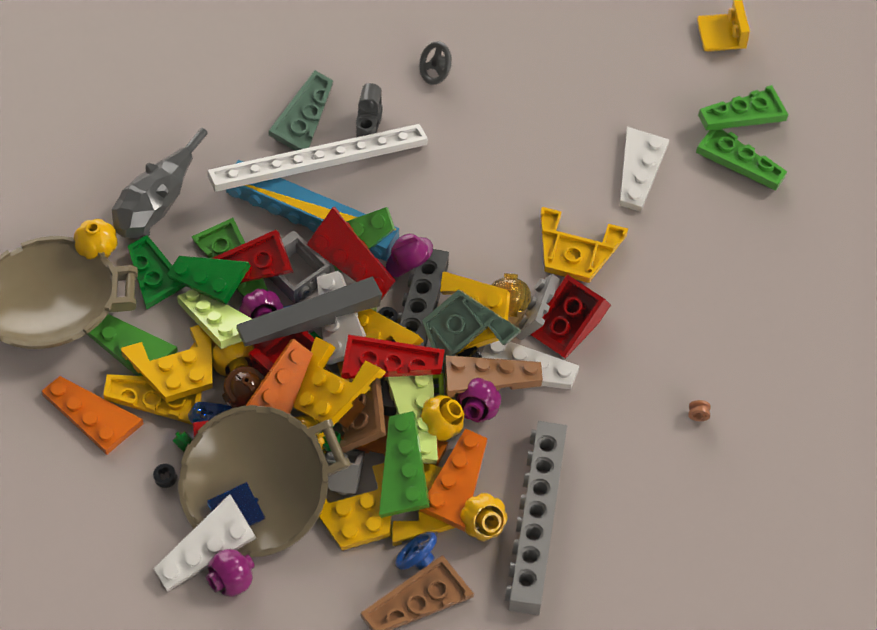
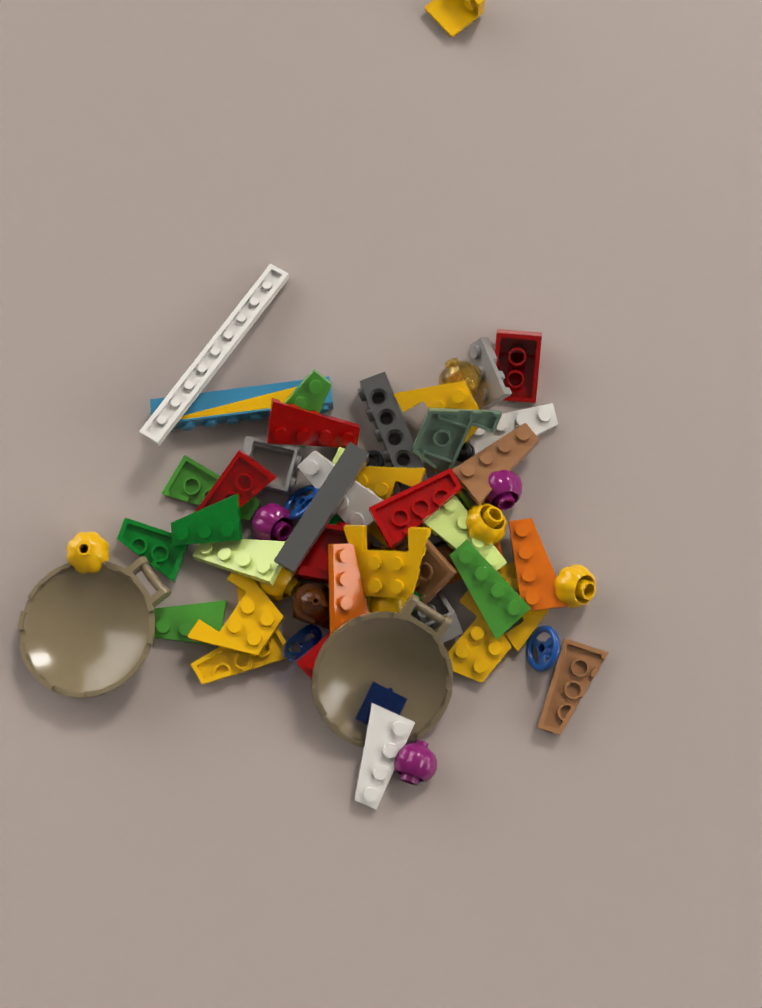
camera: 30 degrees left, 20 degrees up
orange wing [42,376,144,455] -> none
dark grey piece [112,128,208,239] -> none
black bush [153,463,177,488] -> none
green plate [173,431,193,452] -> none
sand green wing [268,70,333,151] -> none
dark grey piece [356,83,383,137] -> none
magenta piece [386,234,433,277] -> none
dark grey piece [419,41,452,85] -> none
light grey brick [505,421,567,615] -> none
yellow wing [540,207,628,283] -> none
white wing [620,127,669,212] -> none
nougat bush [688,400,711,421] -> none
bright green wing [696,129,787,191] -> none
bright green wing [698,85,789,131] -> none

